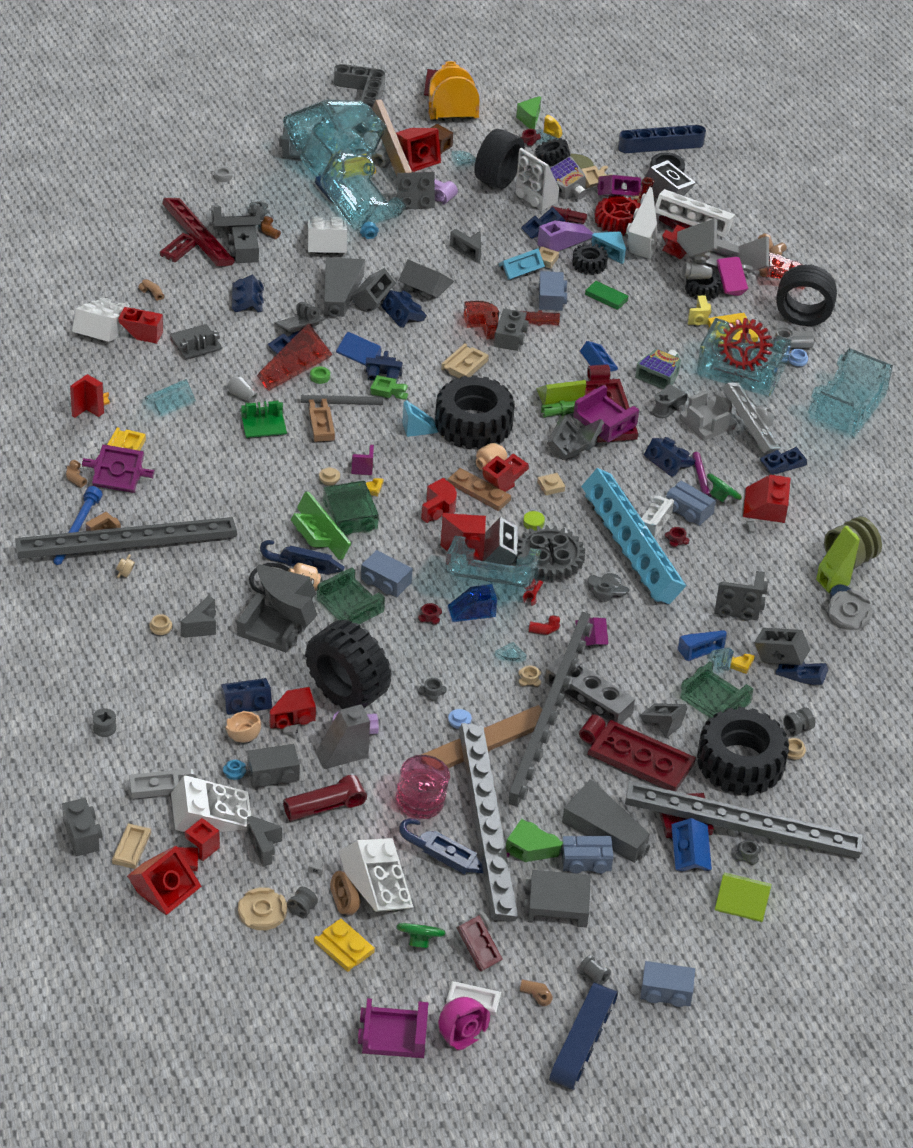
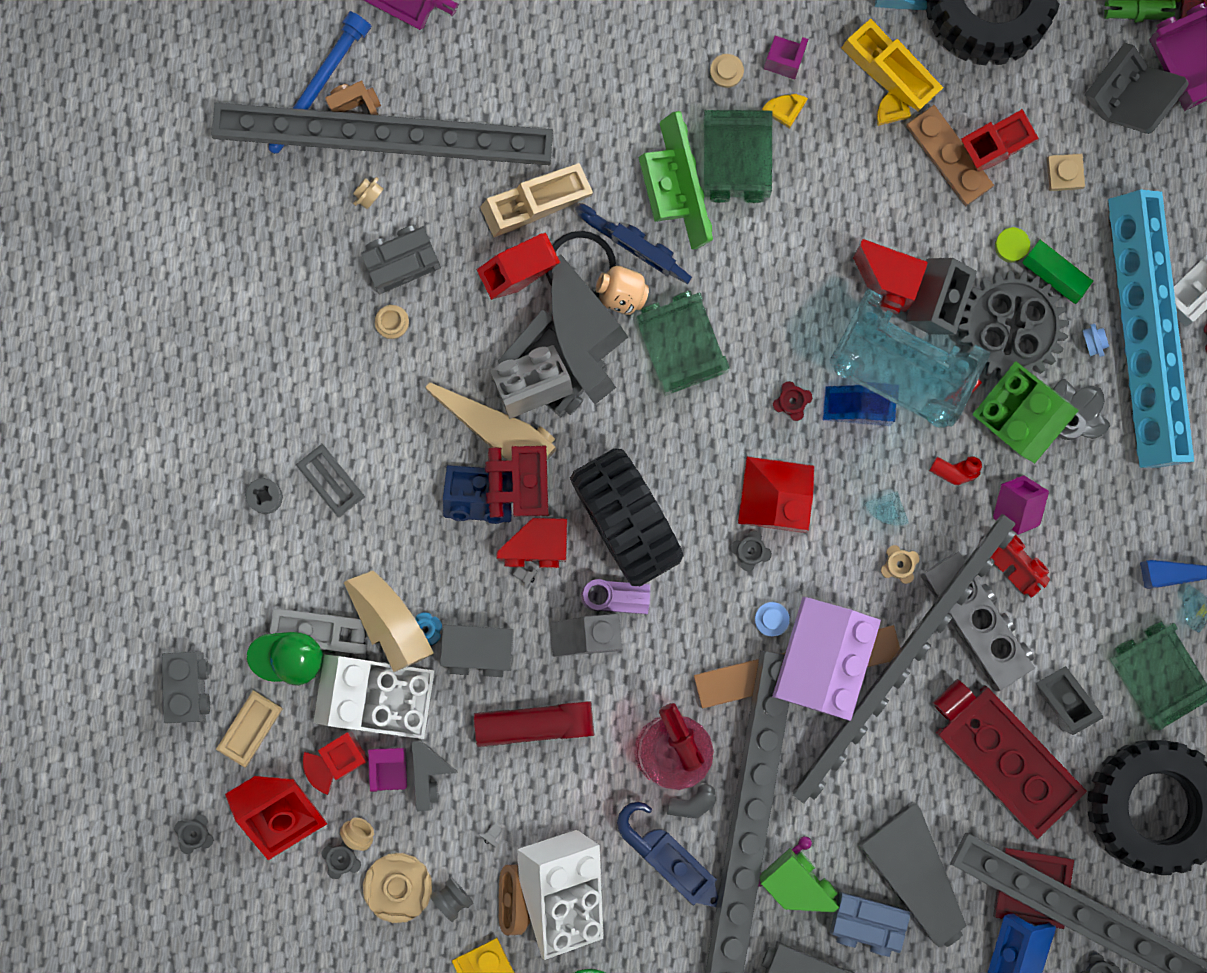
camera: 20 degrees right, 40 degrees up
dark grey slope [180,596,216,638] -> none
light nougat hair [225,711,261,743] -> none
sand blue brick [361,550,413,598] -> none
red brick [421,478,457,523] -> none
light nougat head [475,443,507,470] -> none
none -> dark grey plate [174,815,214,854]
none -> green cap [247,632,323,686]
none -> dark grey tile [296,443,365,518]
none -> dark grey plate [322,841,361,879]
none -> tan plate [340,818,374,851]
none -> tan slope [344,571,434,672]
none -> dark grey brick [361,225,441,295]
none -> magenta panel [368,748,407,792]
none -> tan slope [425,382,556,461]
none -> red slope [476,232,560,300]
none -> tan slope [480,163,593,238]
none -> dark red plate [485,445,549,518]
none -> light grey slope [490,345,573,419]
none -> dark red axle [659,703,705,772]
none -> dark grey arm [667,784,716,819]
none -> red slope [738,456,814,533]
none -> lavender slope [772,597,881,721]
none -> yellow slope [841,18,944,111]
none -> yellow tile [877,92,911,126]
none -> bright green slope [972,361,1079,464]
none -> red hinge [990,534,1050,598]
none -> green tile [1022,239,1093,304]
none -> light blue plate [1083,323,1109,357]

